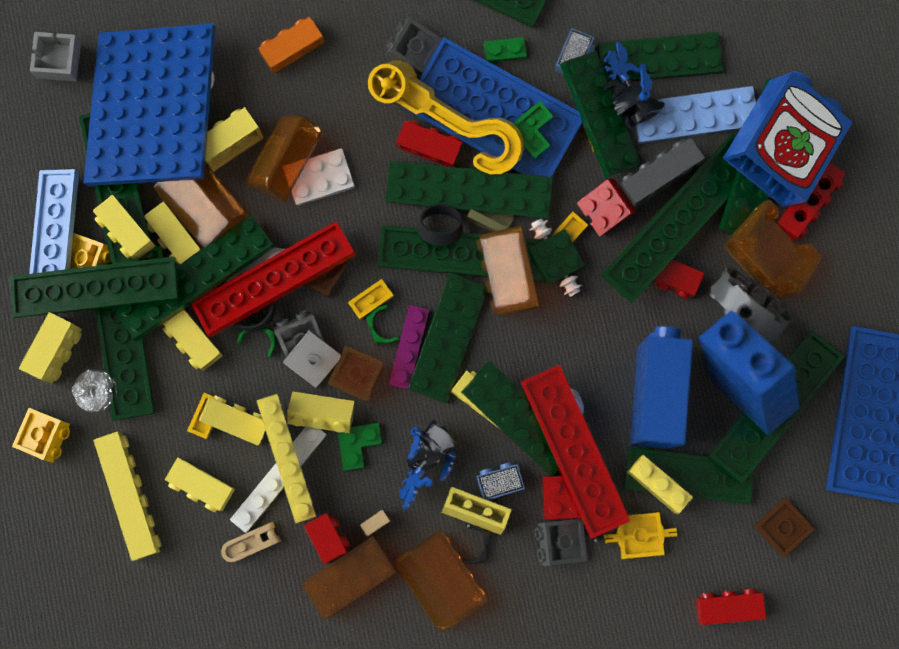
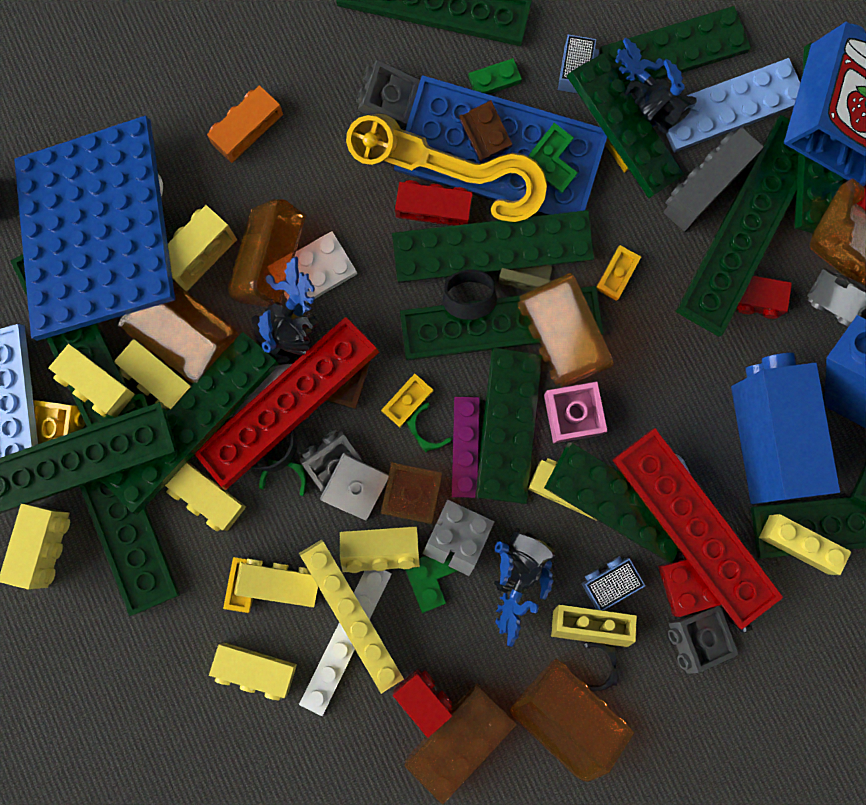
camera: 15 degrees left, 0 degrees up
yellow plate [12,408,70,463] -> none
clear plate [71,370,113,412] -> none
light yellow brick [94,431,161,561] -> none
tan plate [221,522,281,562] -> none
tan piece [360,510,390,536] -> none
dark green plate [528,218,585,297] -> none
piece [577,178,637,237] -> none
yellow plate [604,512,677,559] -> none
none -> helmet [251,256,319,364]
none -> light grey piece [423,500,494,576]
none -> reddish brown plate [459,100,512,162]
none -> bright pink brick [544,382,608,444]

